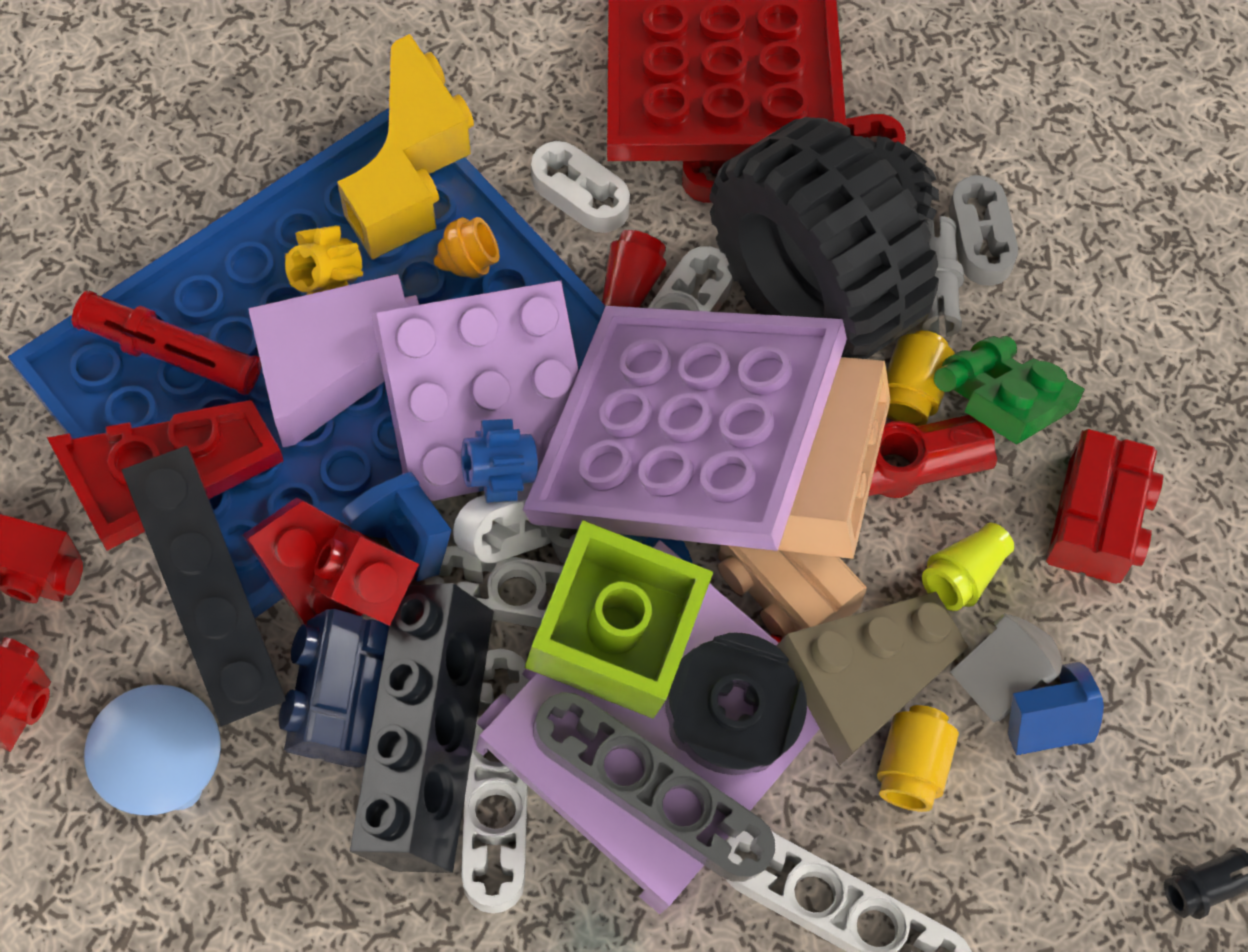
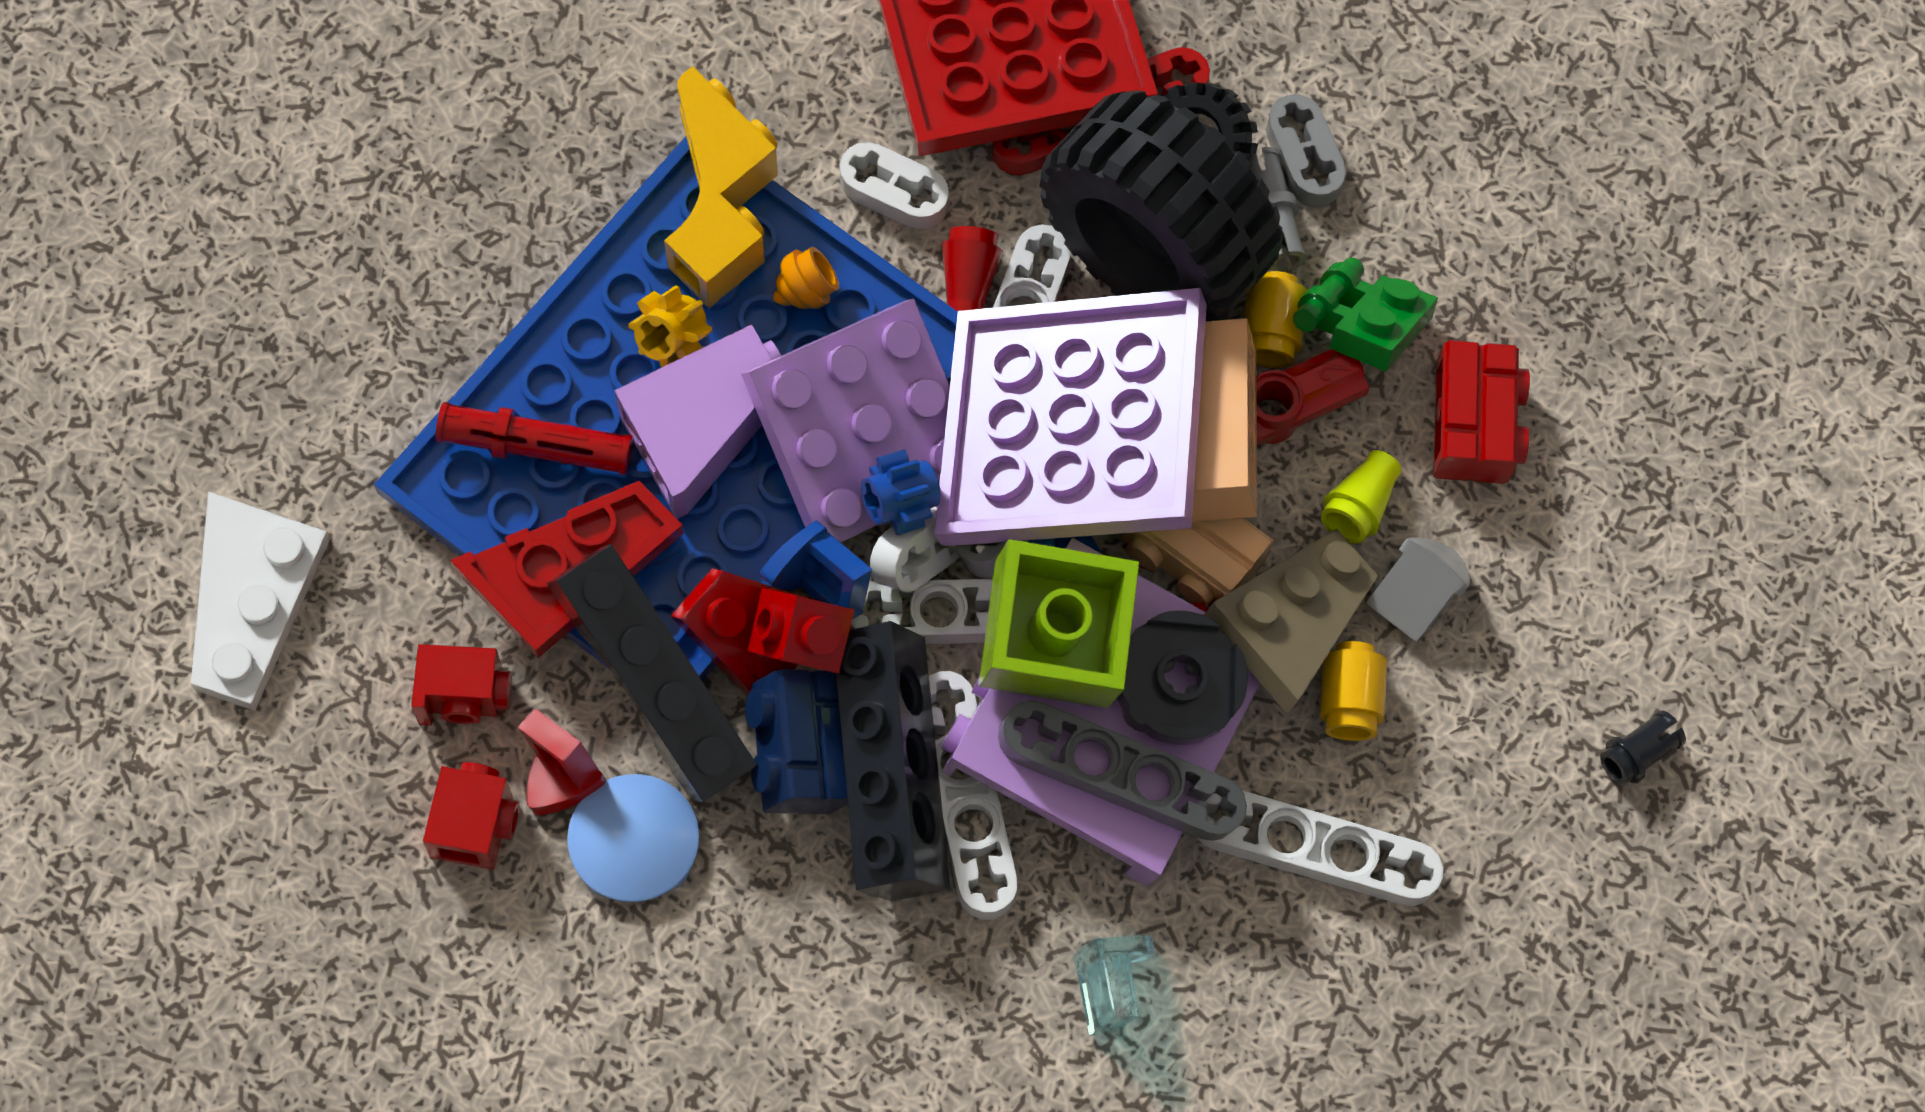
camera: 15 degrees left, 5 degrees up
blue tile [1008,662,1104,755] -> none
none -> tile [517,708,606,816]

